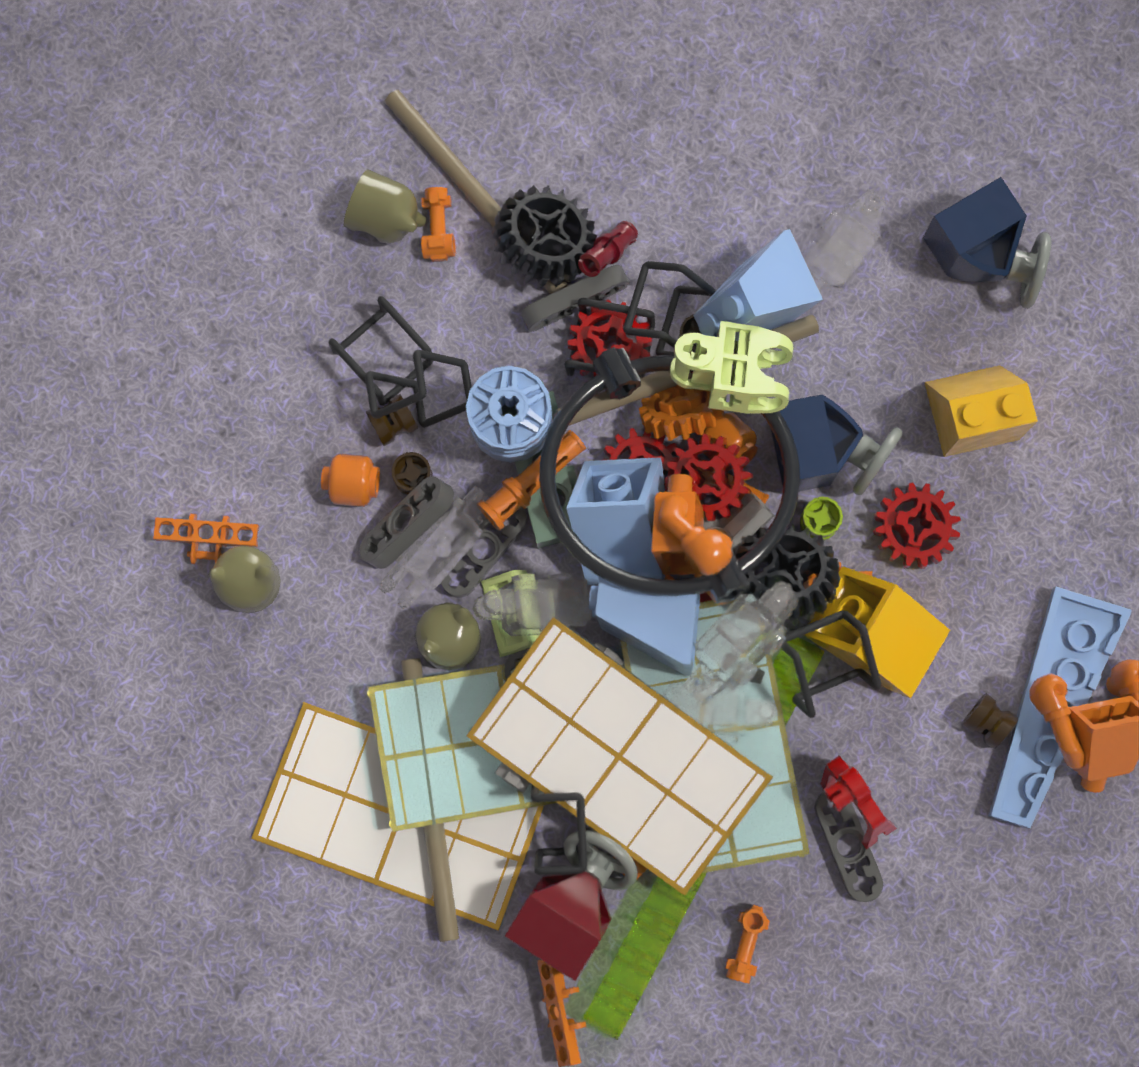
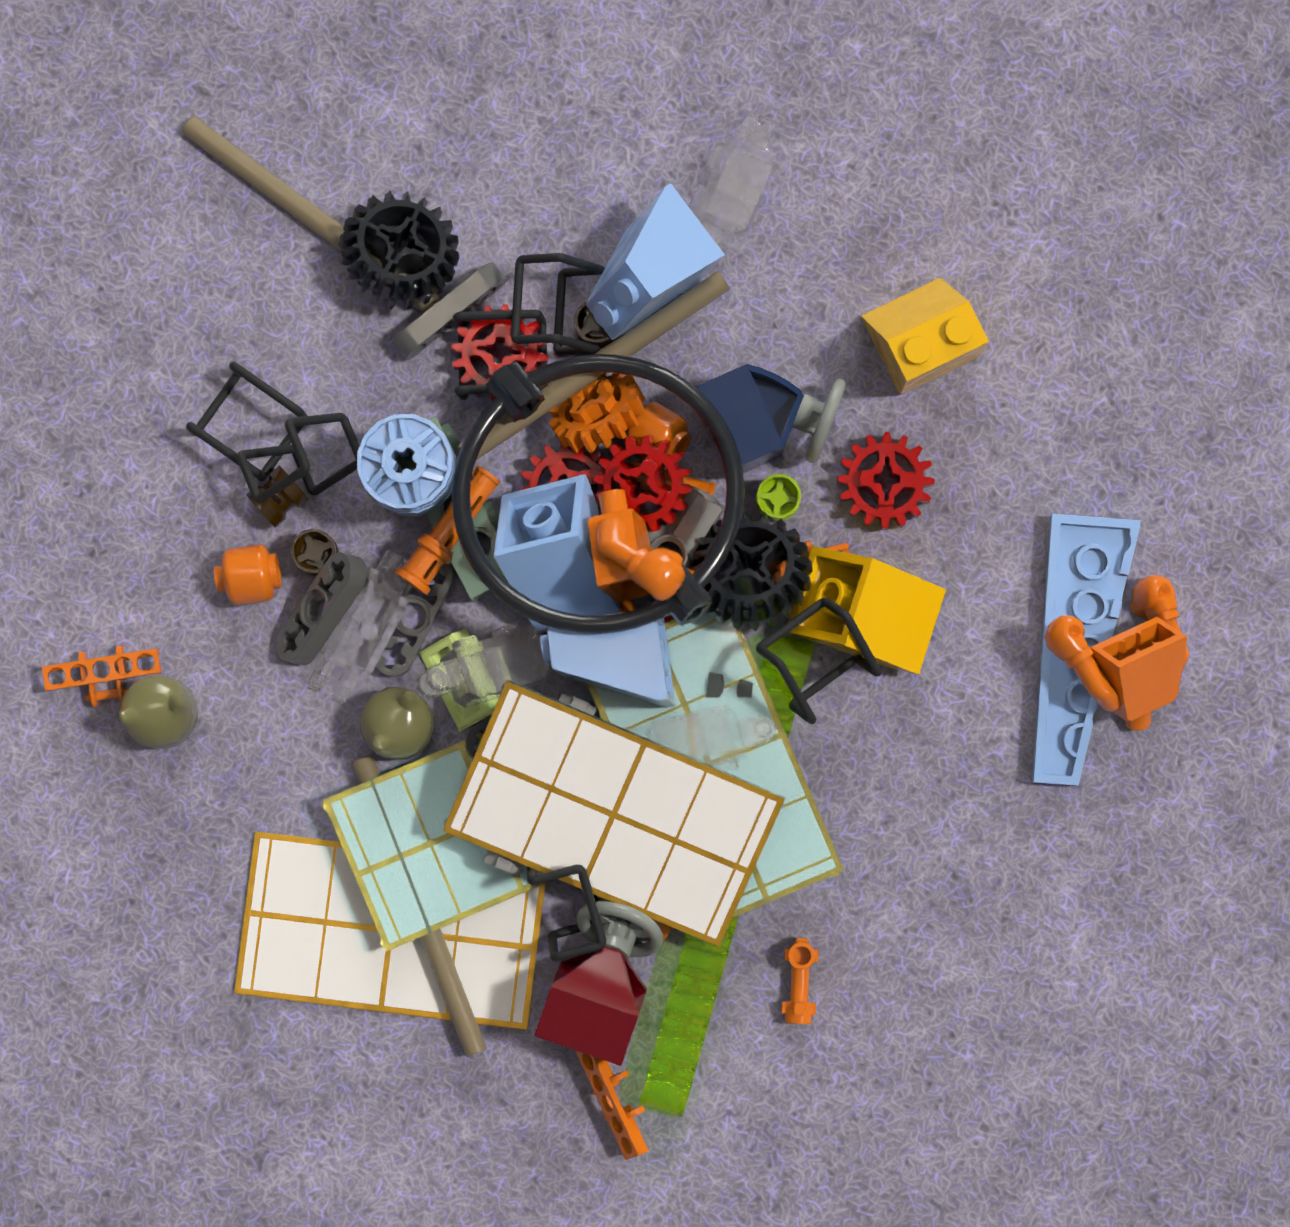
camera: 10 degrees left, 5 degrees up
olive piece [344,169,426,244] -> none
orange bar [421,187,456,262] -> none
dark red pin [578,221,638,277] -> none
yellowish green piece [670,321,793,414] -> none
clear hinge [683,581,799,705] -> none
dark grey beam [814,792,883,902] -> none
red piece [820,756,897,850] -> none
dark blue piece [923,177,1051,309] -> none
dark brown wheel [962,693,1018,749] -> none

